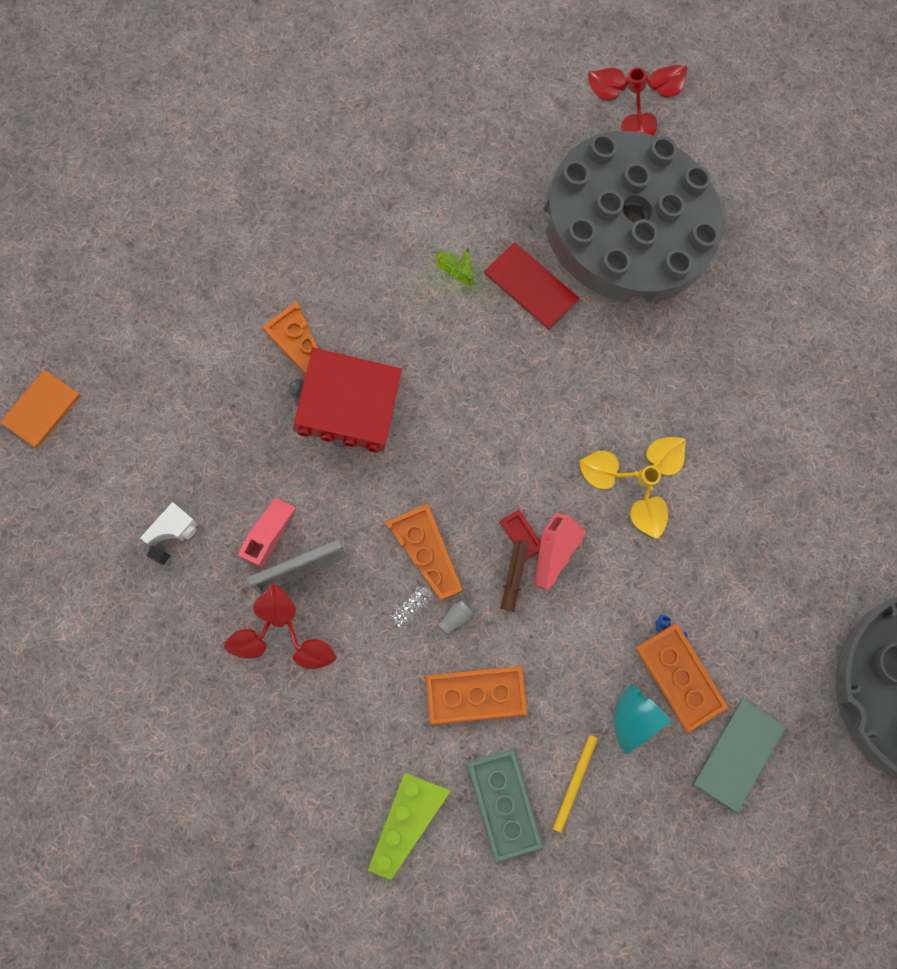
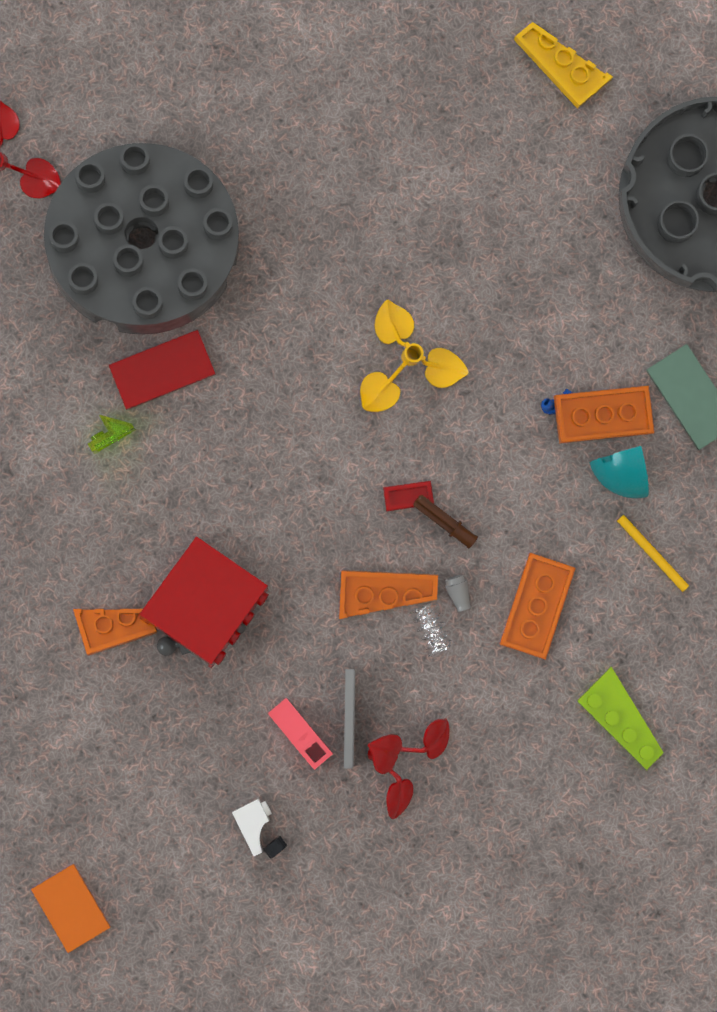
camera: 70 degrees left, 10 degrees up
sand green tile [467,749,544,863] -> none
coral slope [534,513,587,590] -> none

